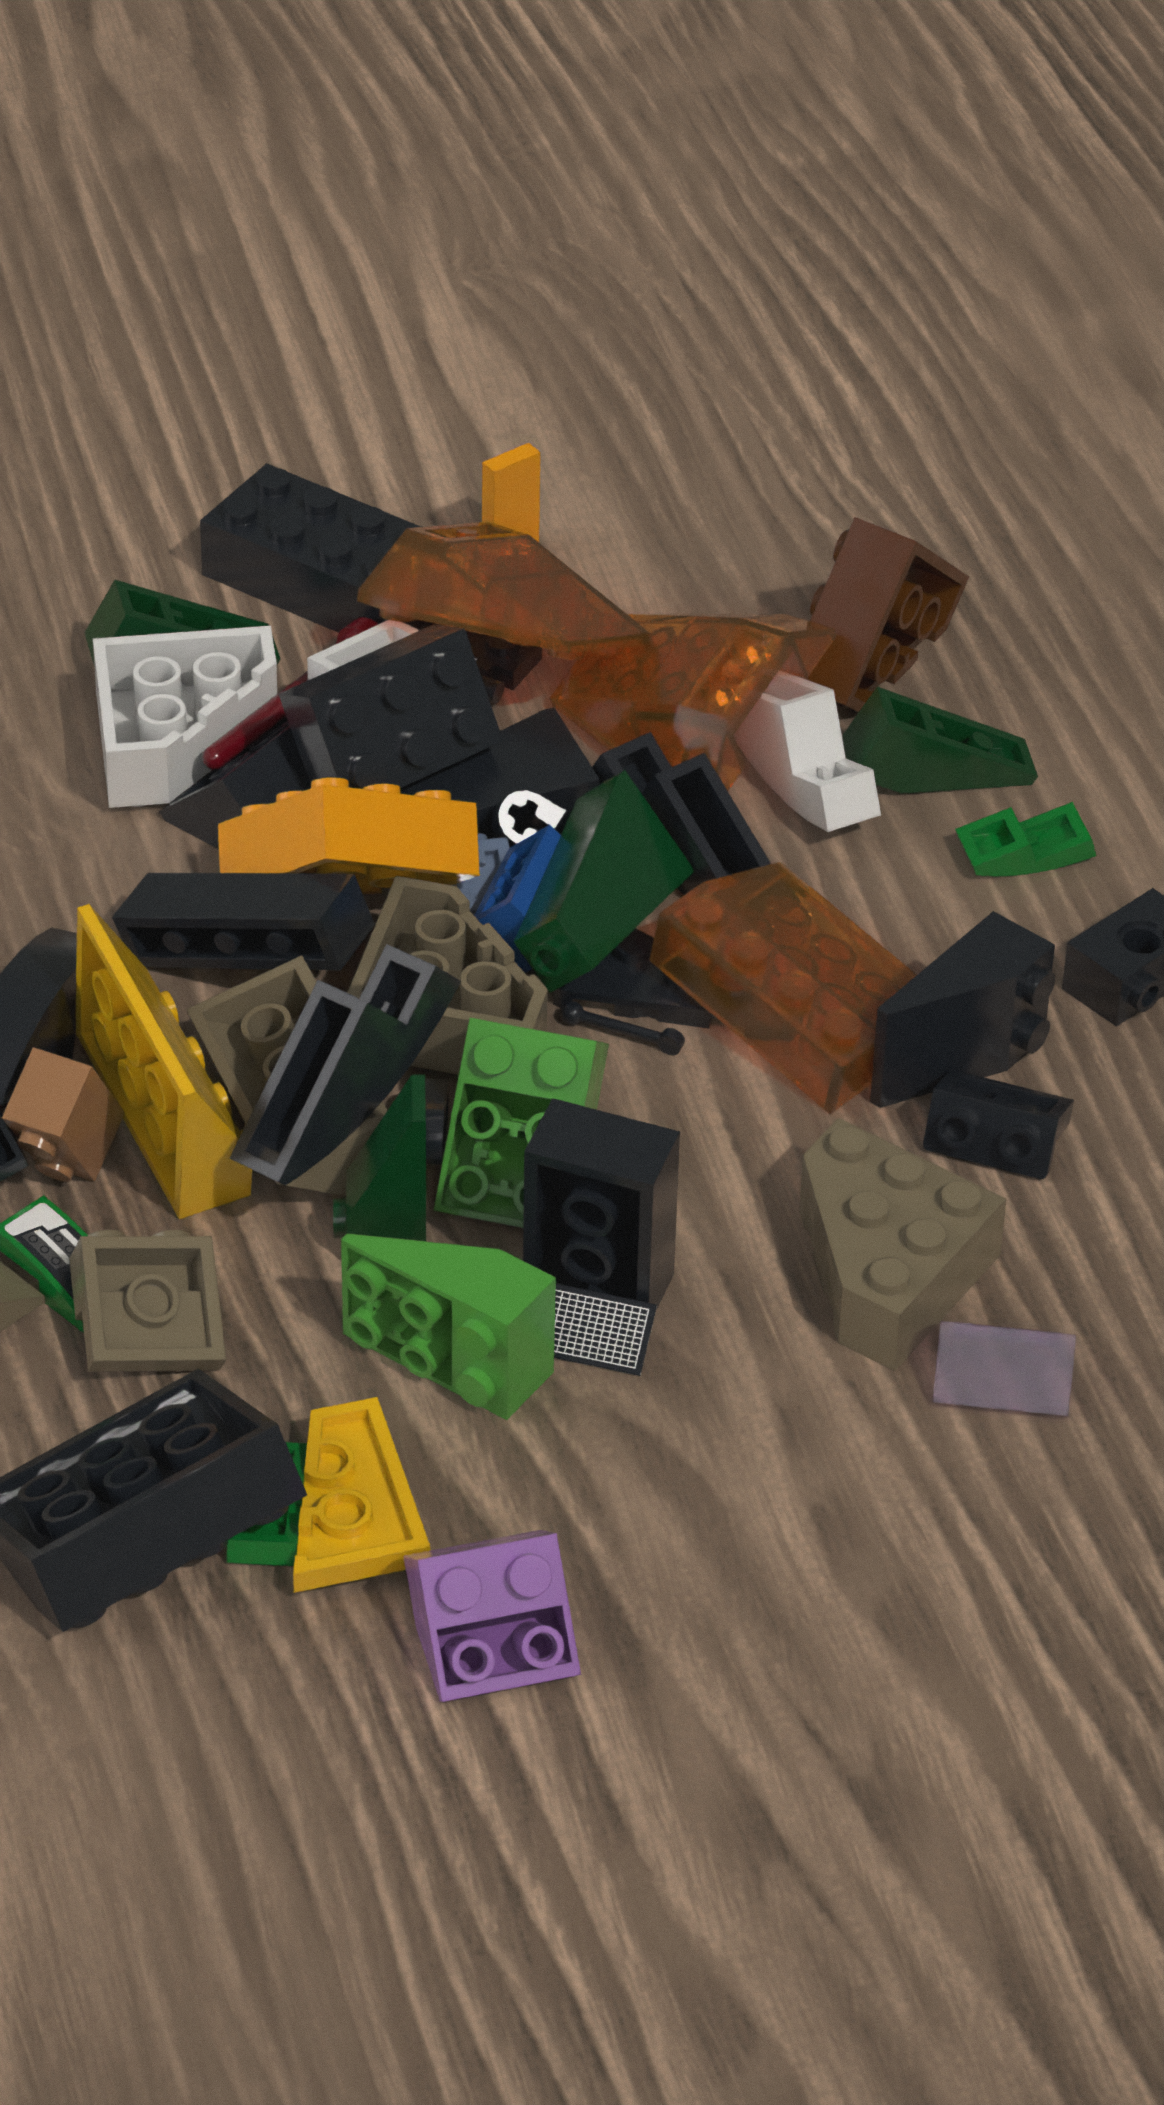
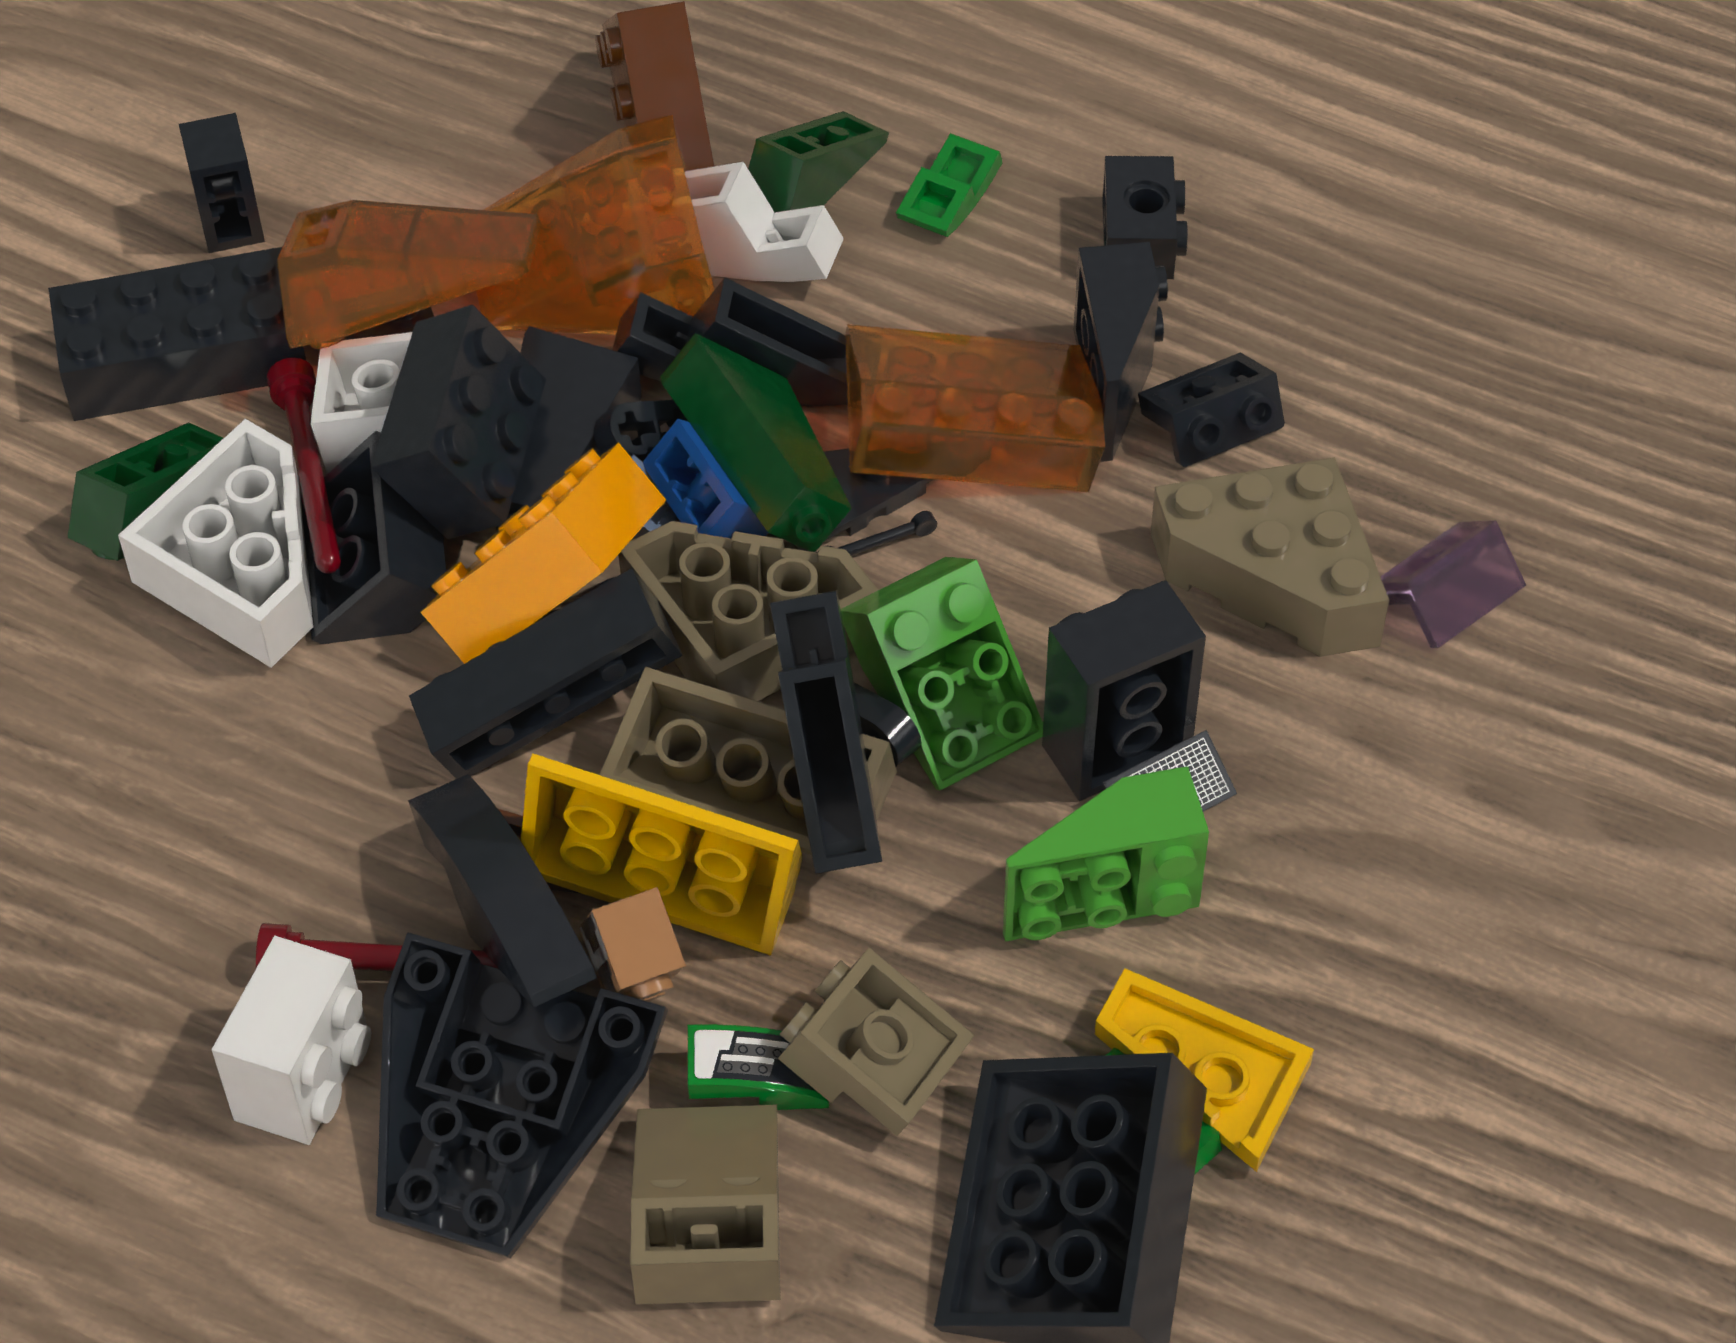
camera: 45 degrees left, 10 degrees up
dark green slope [333,1075,426,1241] -> none
medium lavender slope [403,1530,581,1702] -> none
light orange tile [482,442,541,564] -> none
none -> black brick [179,113,265,253]

